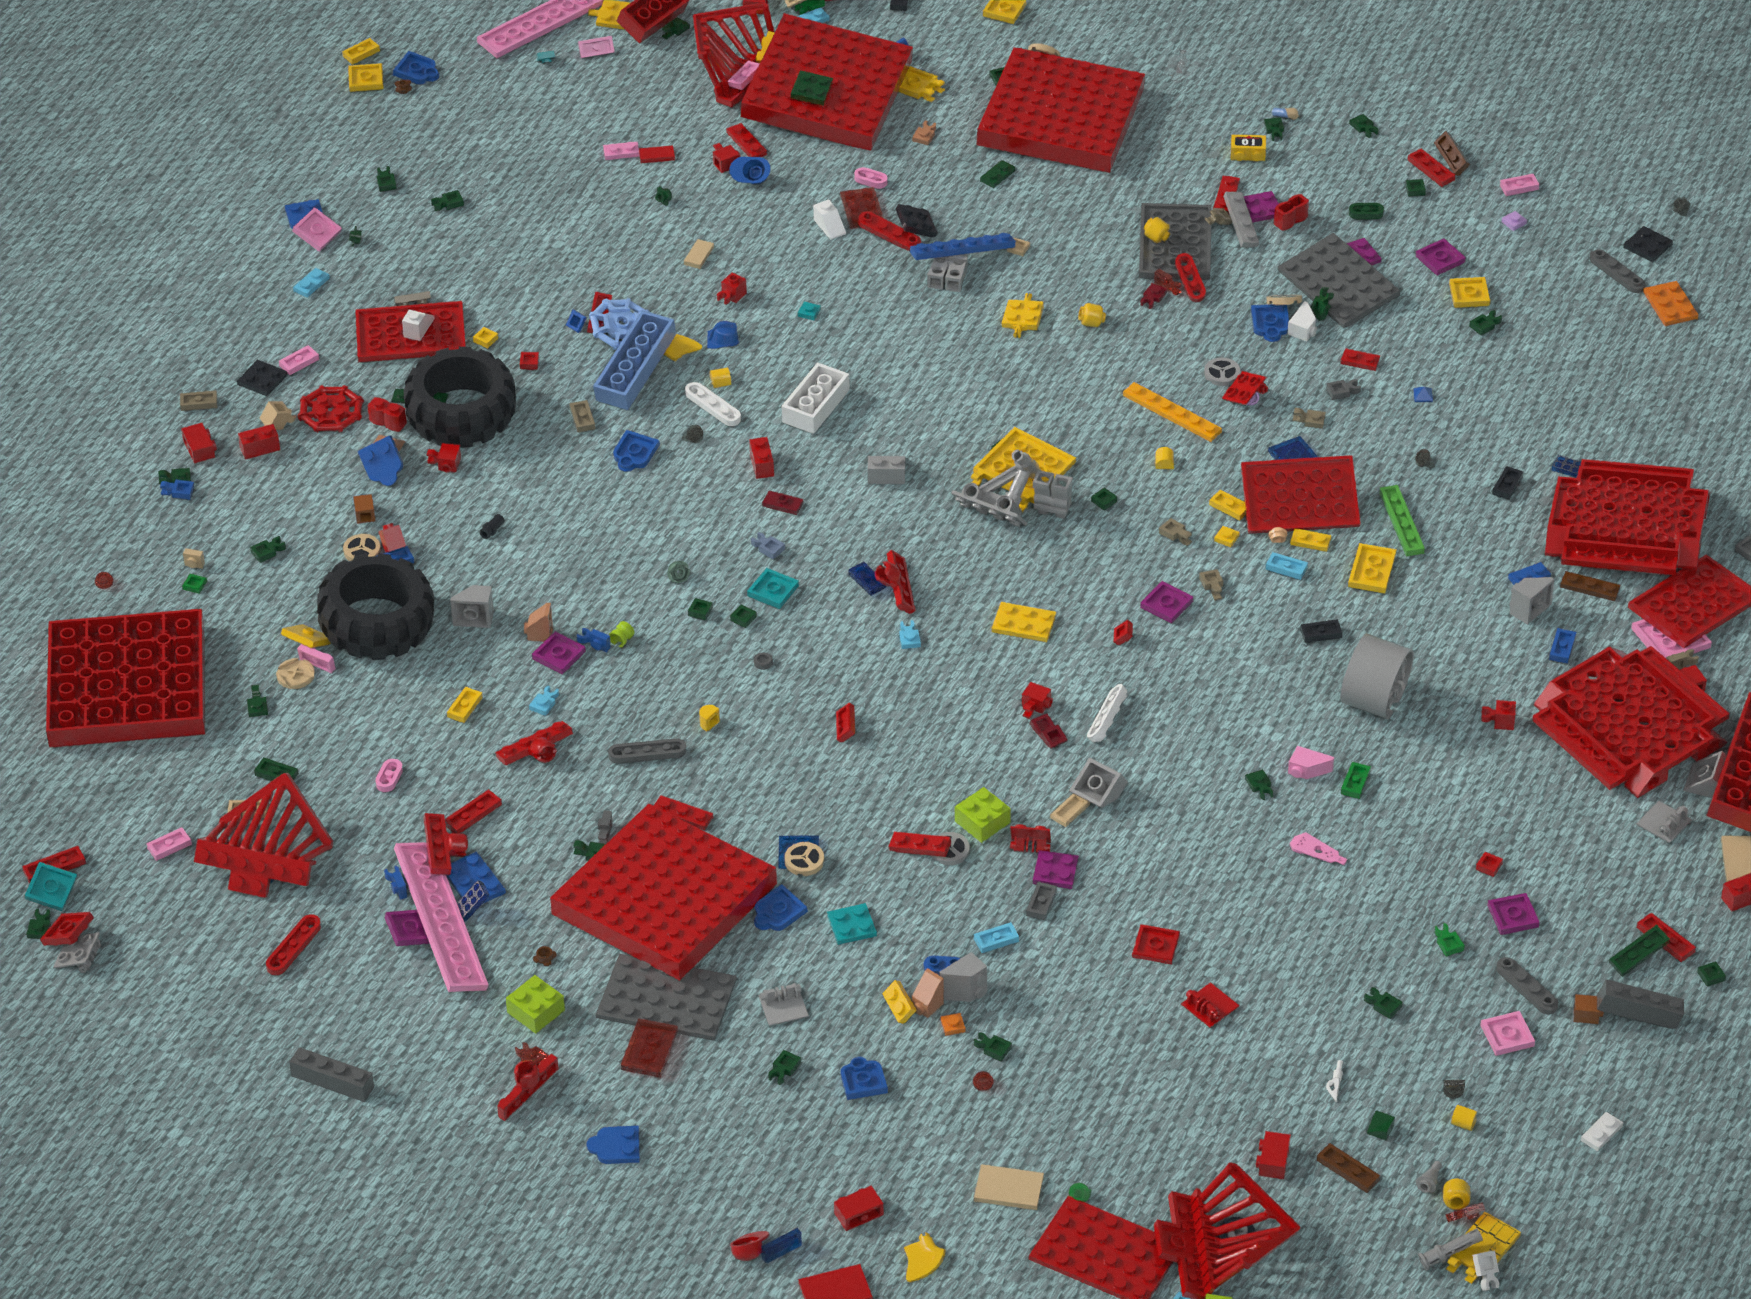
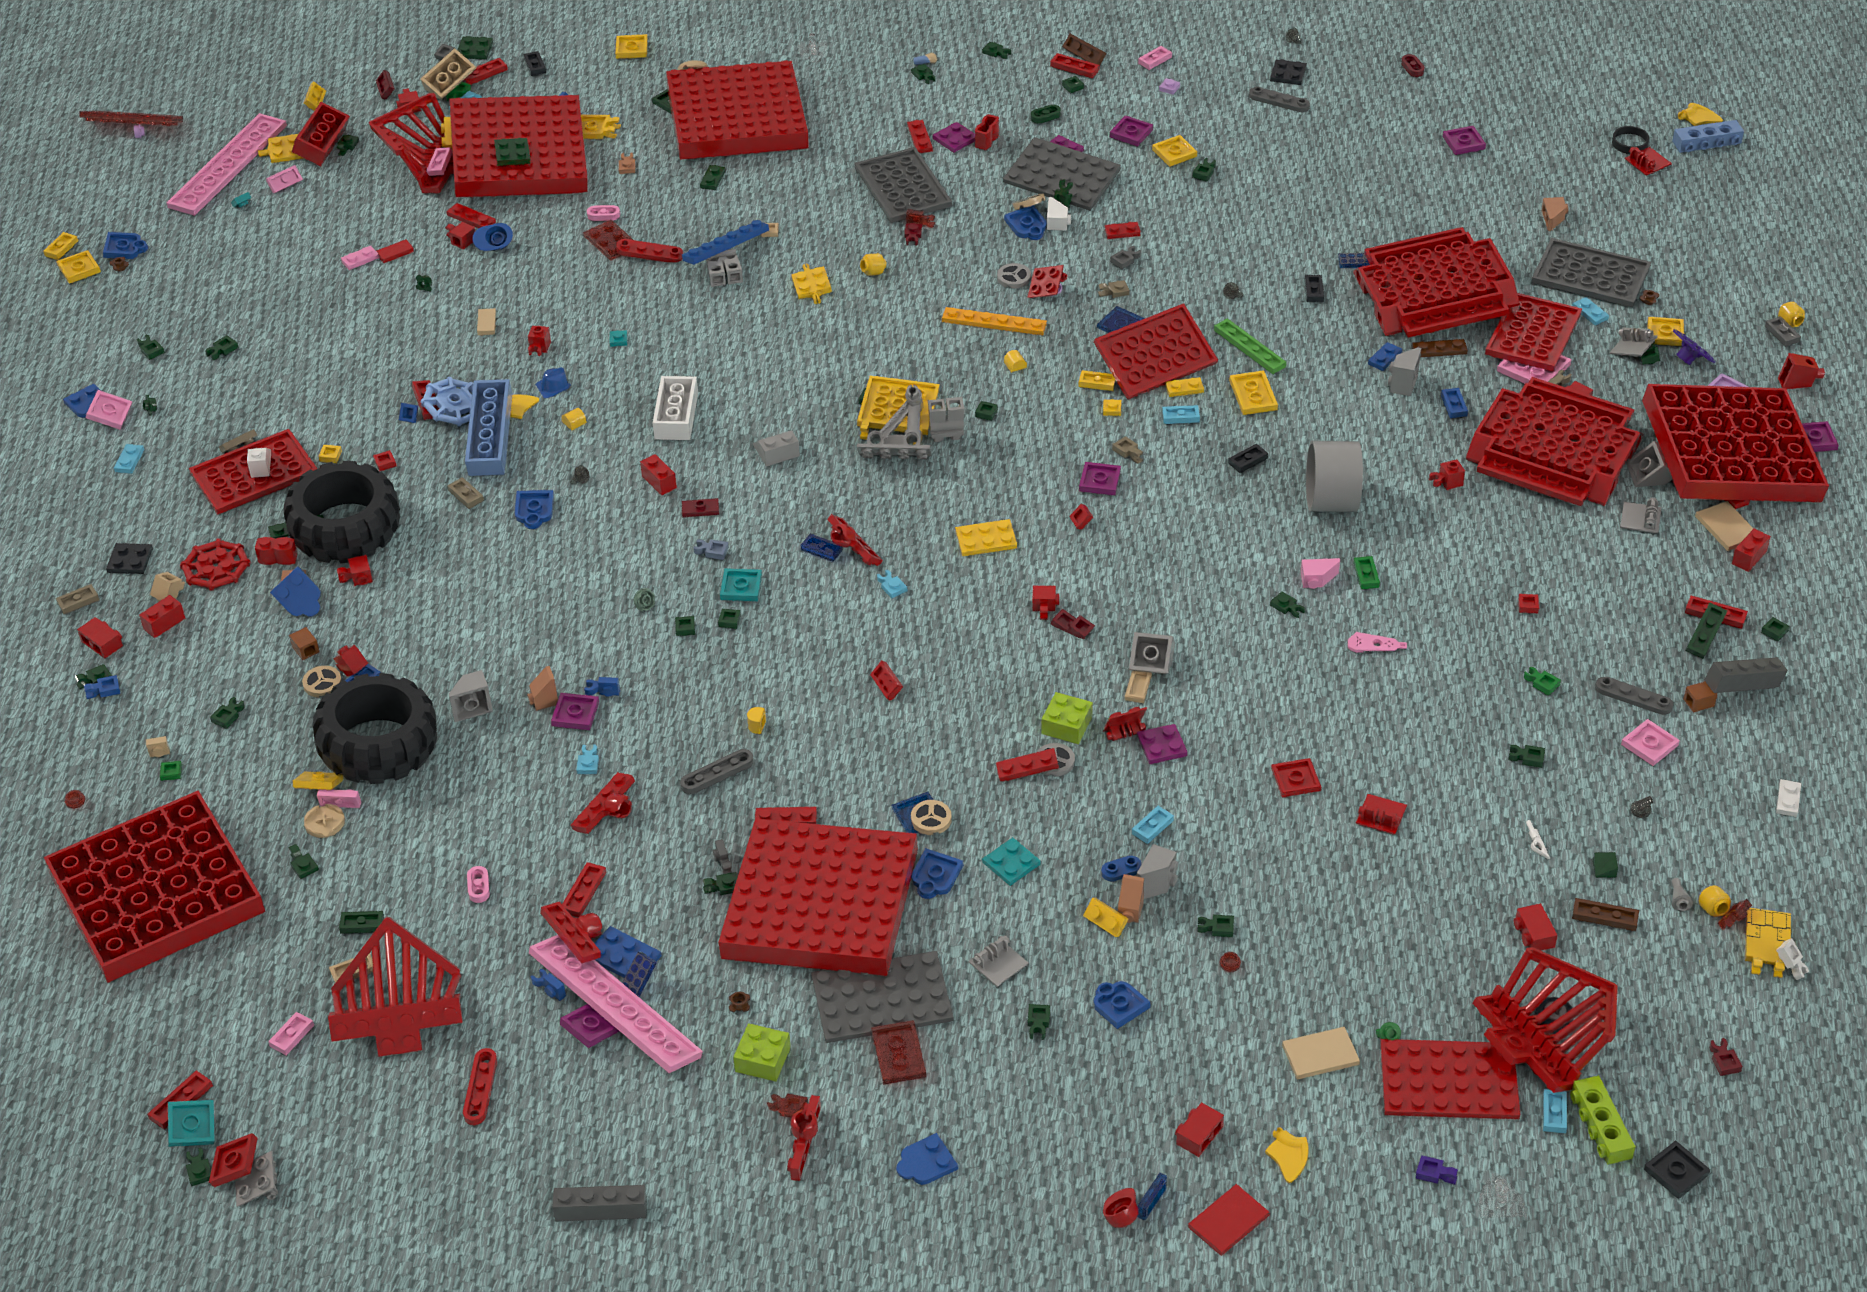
camera: 25 degrees left, 0 degrees up
bright pink plate [279,345,319,375] -> none
yellow plate [447,687,483,723] -> none
black pin [479,514,505,539] -> none
lime wheel [609,621,635,648] -> none
white plate [685,382,741,426] -> none
dark grey tile [754,652,773,670] -> none
white slope [813,200,846,240] -> none
black plate [895,204,937,237] -> none
orange plate [941,1013,965,1036] -> none
dark grey plate [1026,882,1057,920] -> none
white plate [1087,684,1127,743] -> none
yellow head [1143,217,1171,243] -> none
dark tan plate [1159,518,1192,546] -> none
red plate [1175,253,1206,302] -> none
dark tan plate [1205,208,1232,225] -> none
light grey plate [1223,192,1259,248] -> none
yellow brick [1231,134,1266,161] -> none
light nougat plate [1269,527,1287,543] -> none
blue slope [1413,386,1433,402] -> none
light grey pin [1418,1228,1483,1271] -> none
yellow brick [1451,1105,1477,1131] -> none
magenta plate [1487,893,1540,935] -> none
orange plate [1643,281,1698,326] -> none

